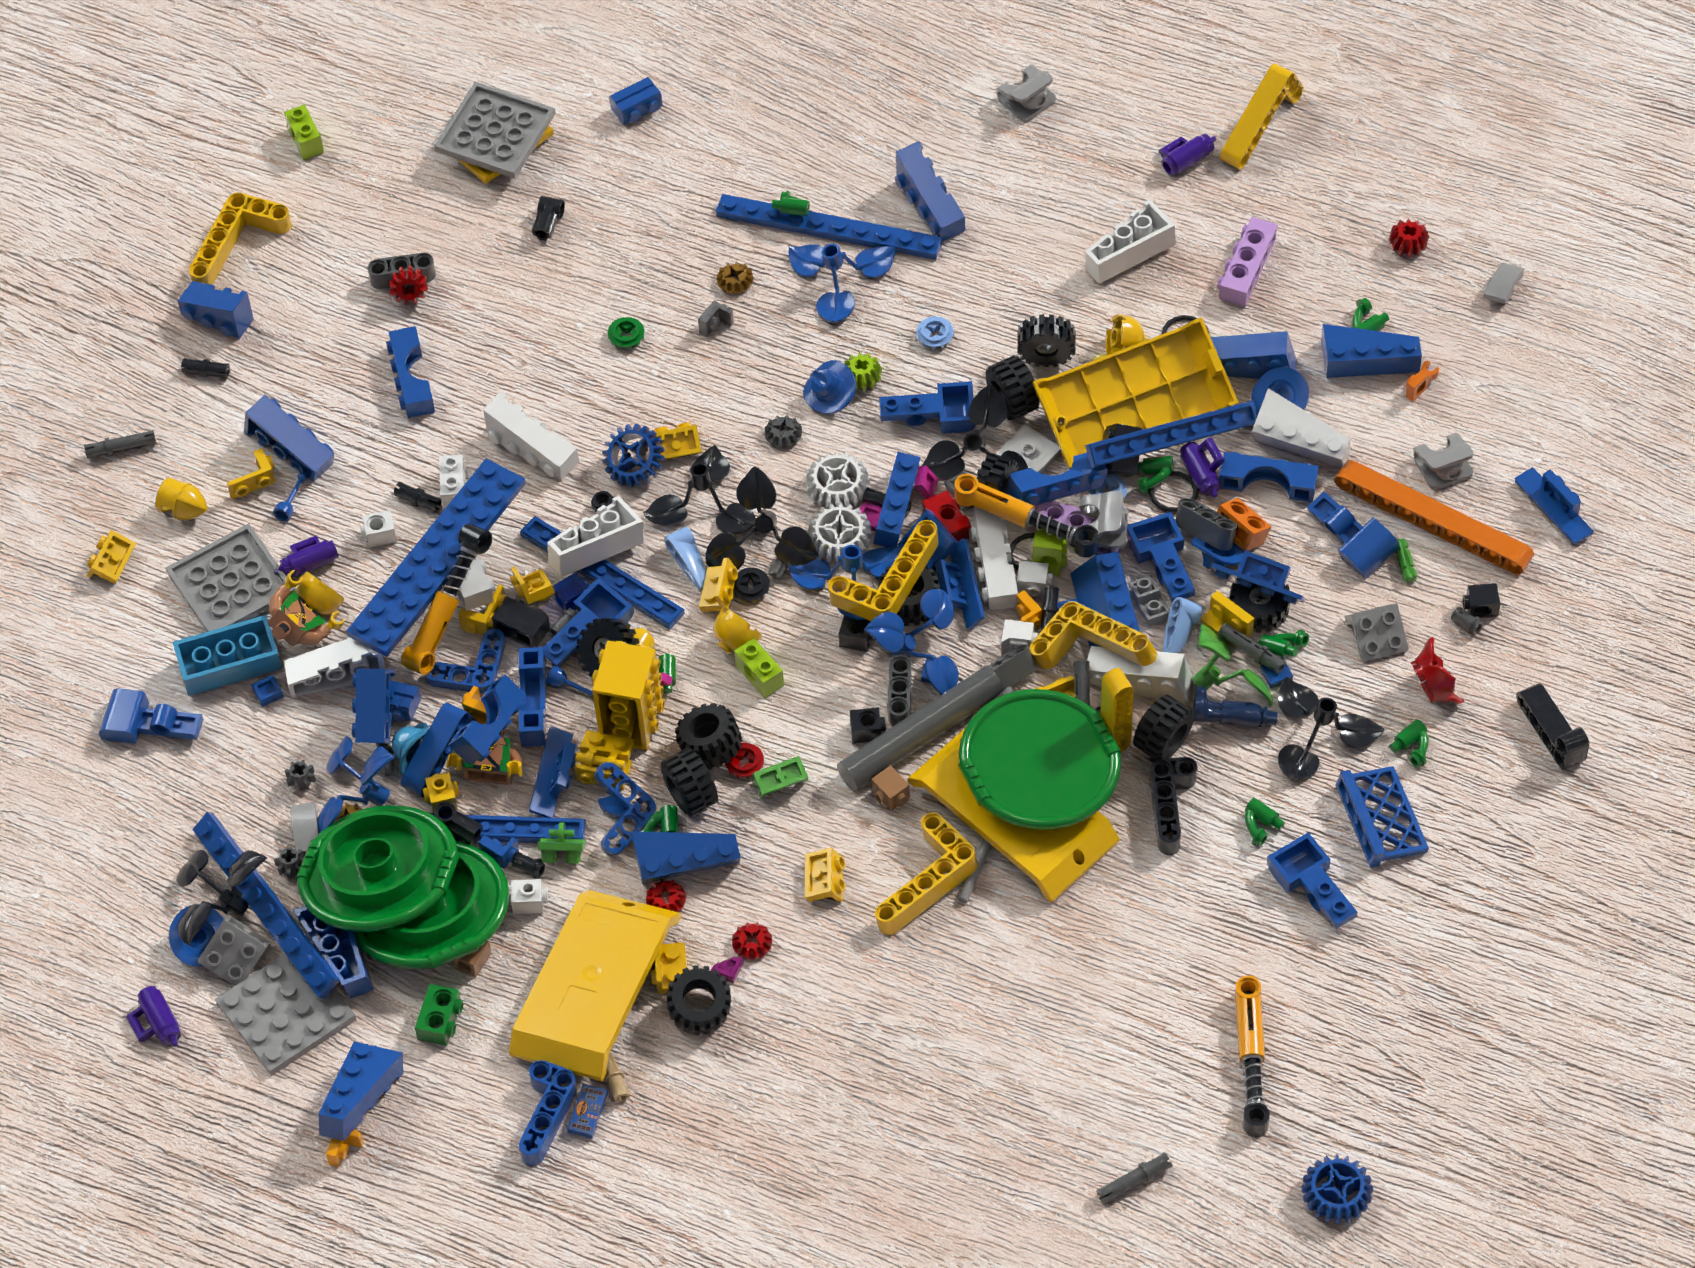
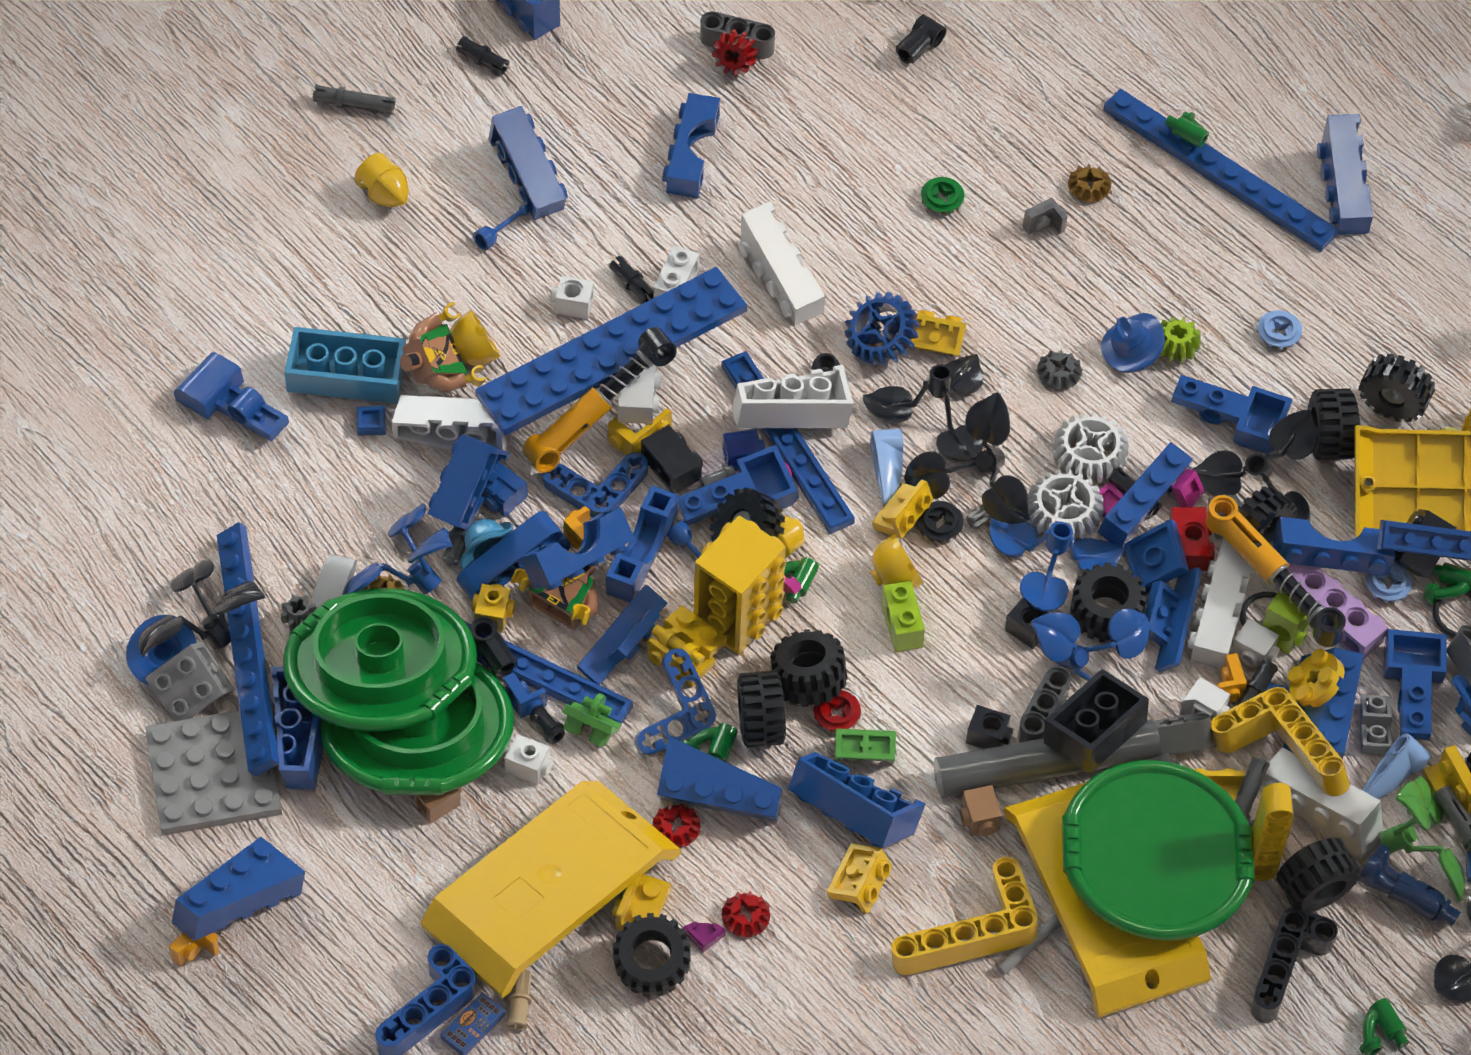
camera: 20 degrees right, 0 degrees up
yellow bracket [86,530,136,584] -> none
dark purple piece [126,986,181,1047] -> none
light grey plate [165,523,296,632] -> none
yellow bracket [226,448,275,499] -> none
dark purple piece [274,535,339,577] -> none
dark grey gear [285,760,316,792] -> none
green brick [415,984,464,1046] -> none
yellow bracket [510,566,555,605] -> none
blue tile [598,793,626,819] -> none
blue plant [789,244,896,323] -> none
yellow beam [828,520,938,621] -> none
white plate [996,424,1061,473] -> none
light grey piece [1079,491,1128,549] -> none
none -> blue wedge [788,752,926,848]
none -> black brick [1043,669,1149,774]
none -> yellow plate [1288,648,1345,708]

